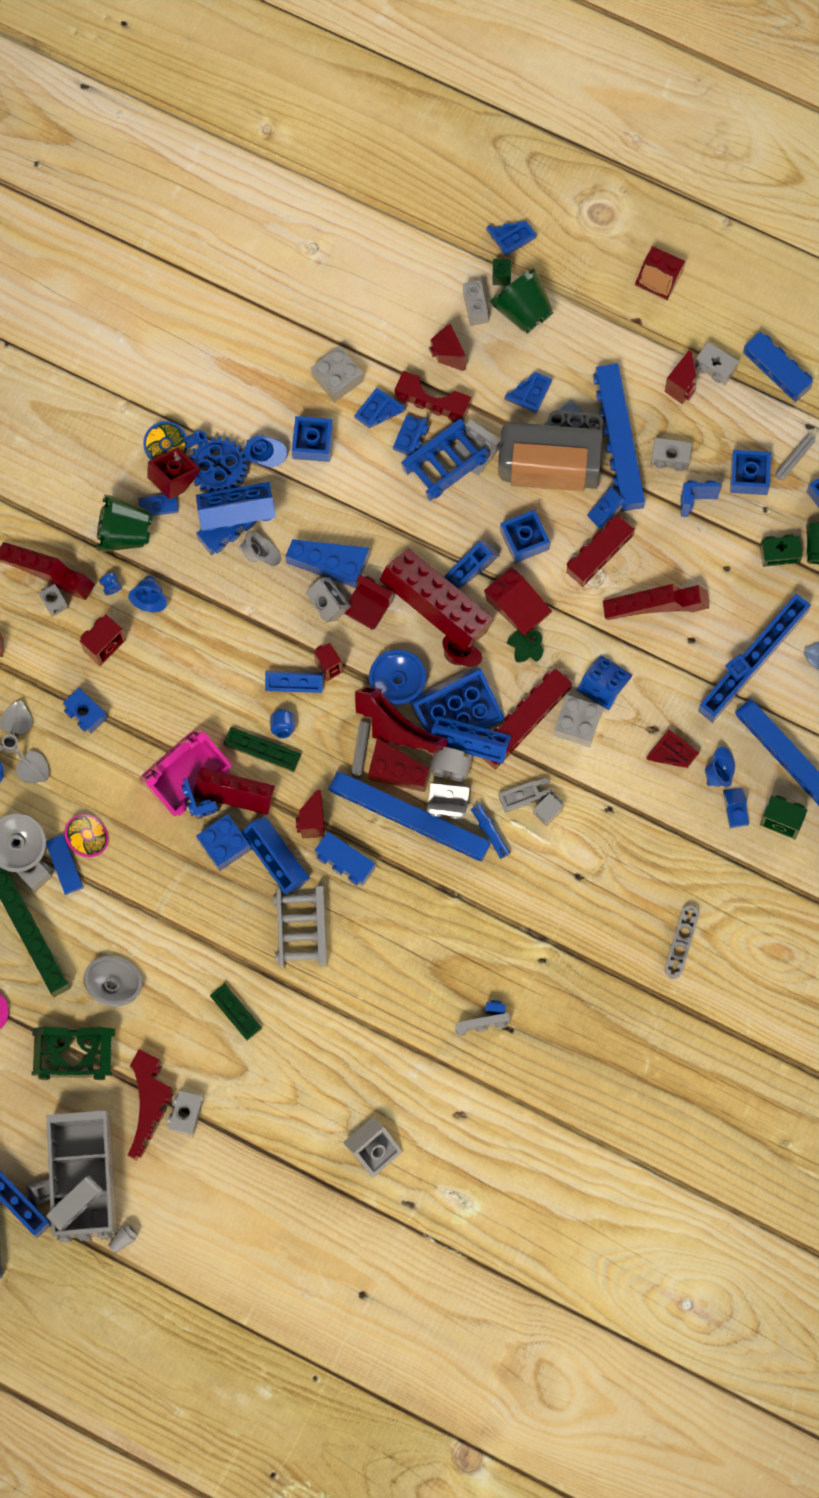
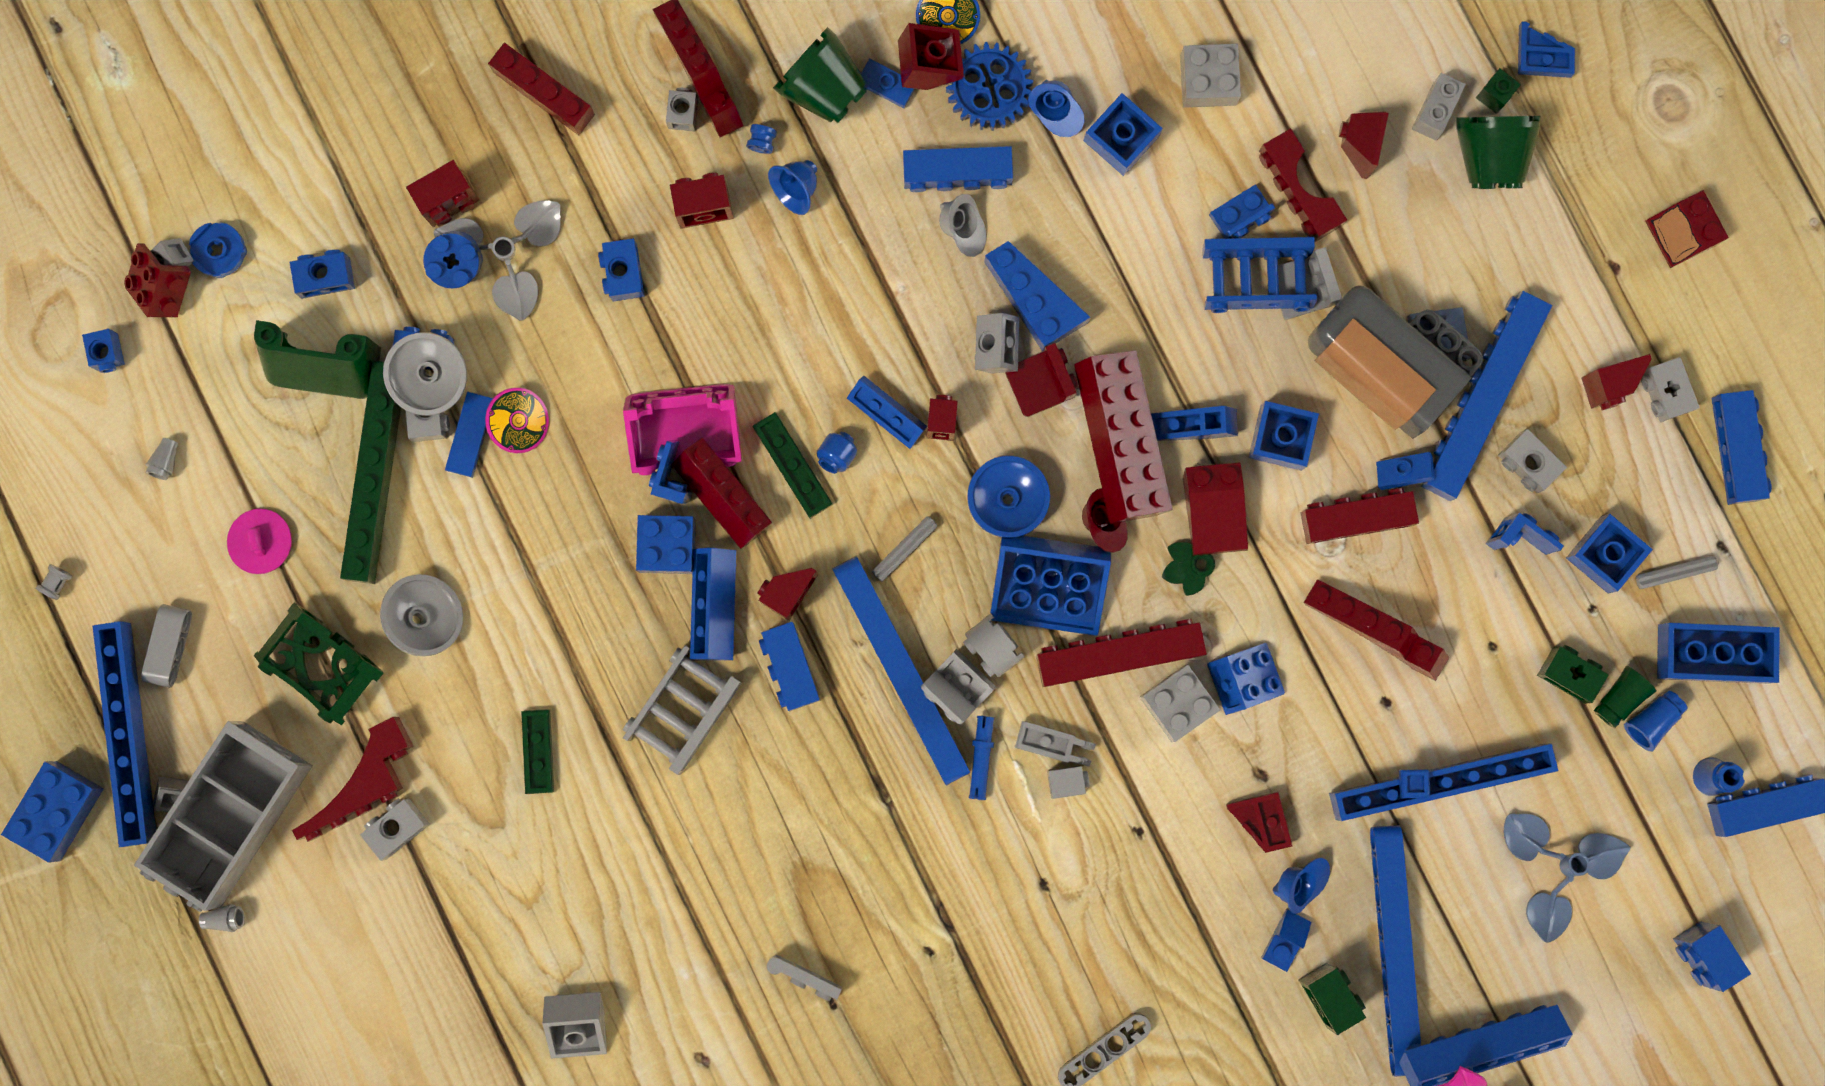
camera: 30 degrees right, 10 degrees up
light grey beam [46,1176,103,1231] -> none
blue pin [183,430,206,448] -> none
slope [196,482,276,531] -> none
blue wing [354,387,405,428] -> none
dark red arch [355,686,447,753] -> none
dark red wedge [368,738,429,792] -> none
blue fence [431,716,511,763] -> none
blue plate [485,1000,506,1015] -> none
blue wing [504,372,552,413] -> none

